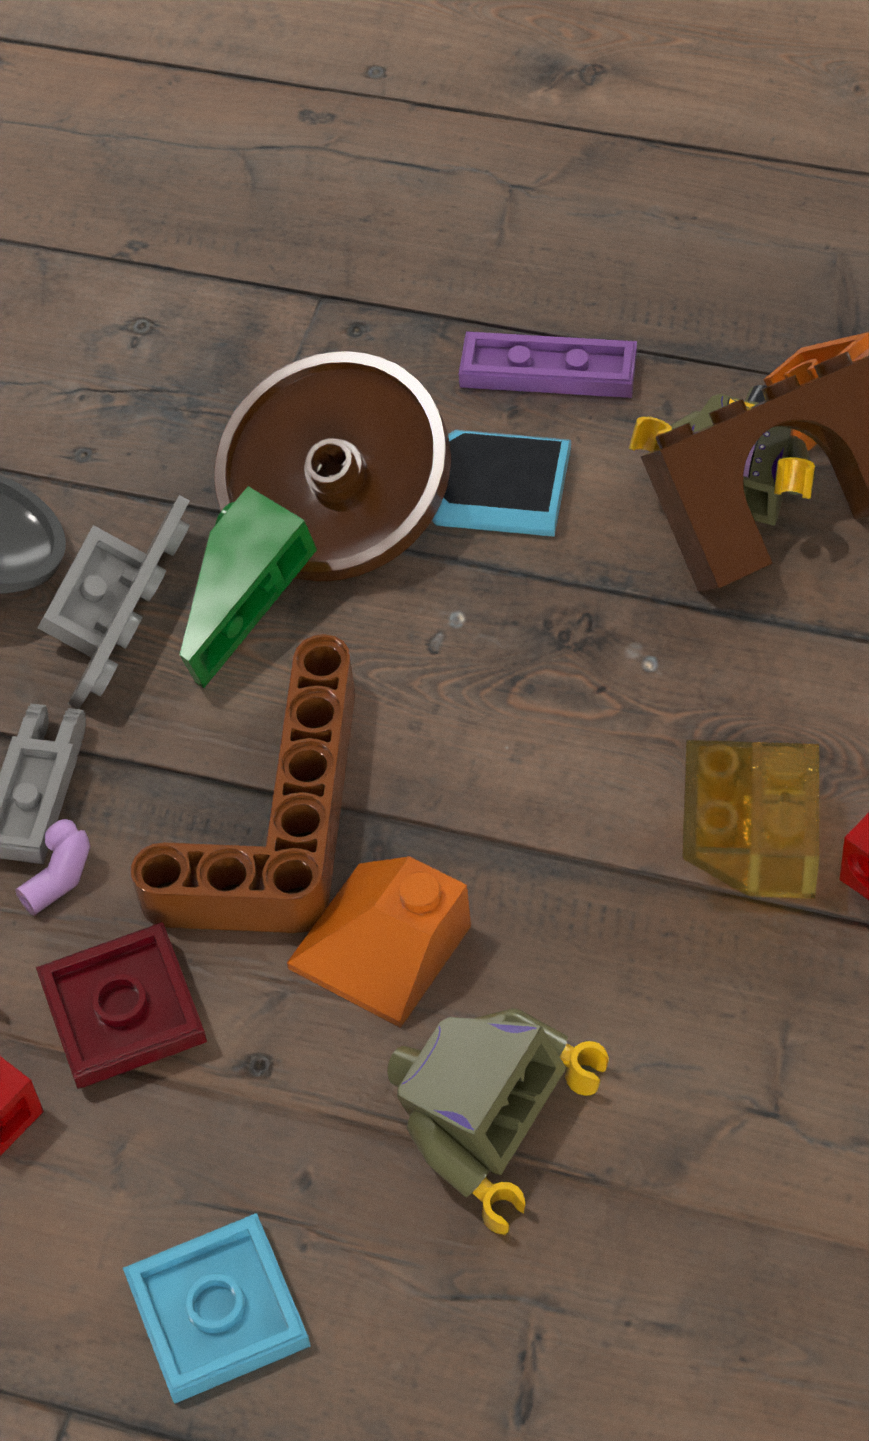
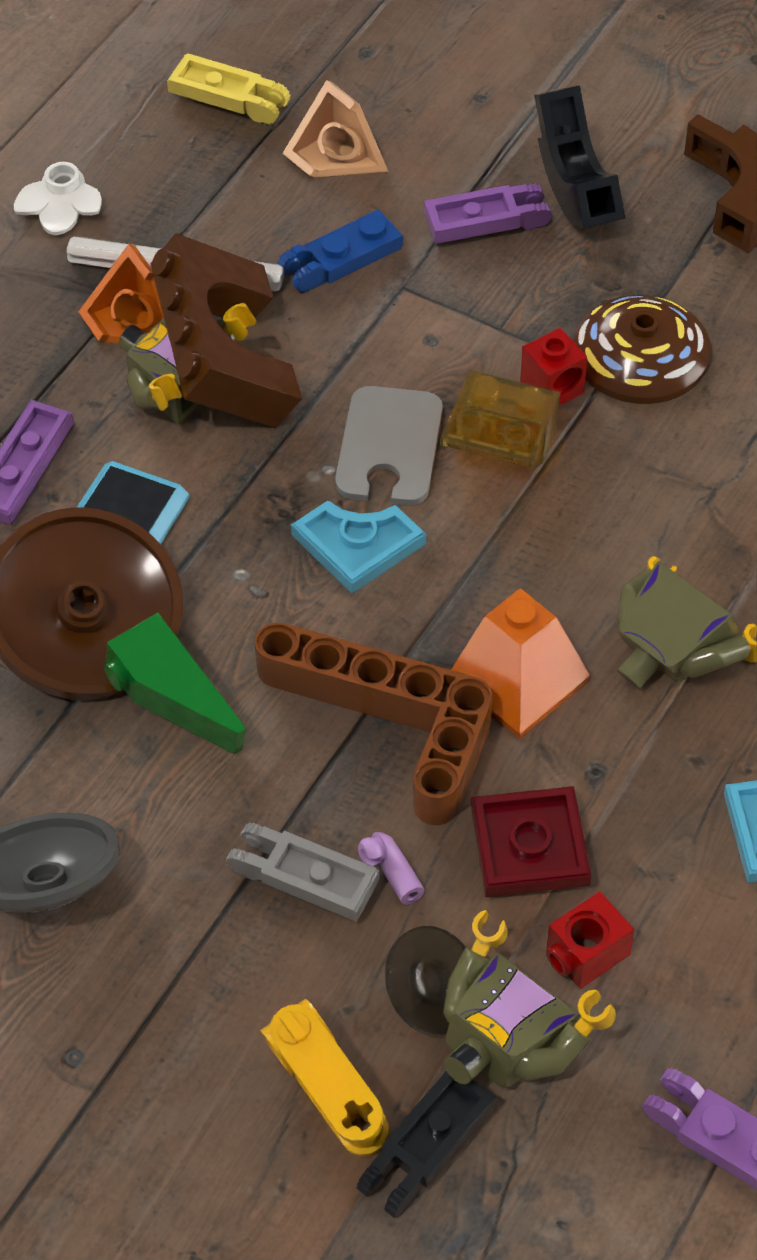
camera: 80 degrees left, 0 degrees up
light grey bracket [37,495,190,709] -> none
none -> medium azure tile [291,501,426,594]
none -> light grey piece [335,386,443,506]

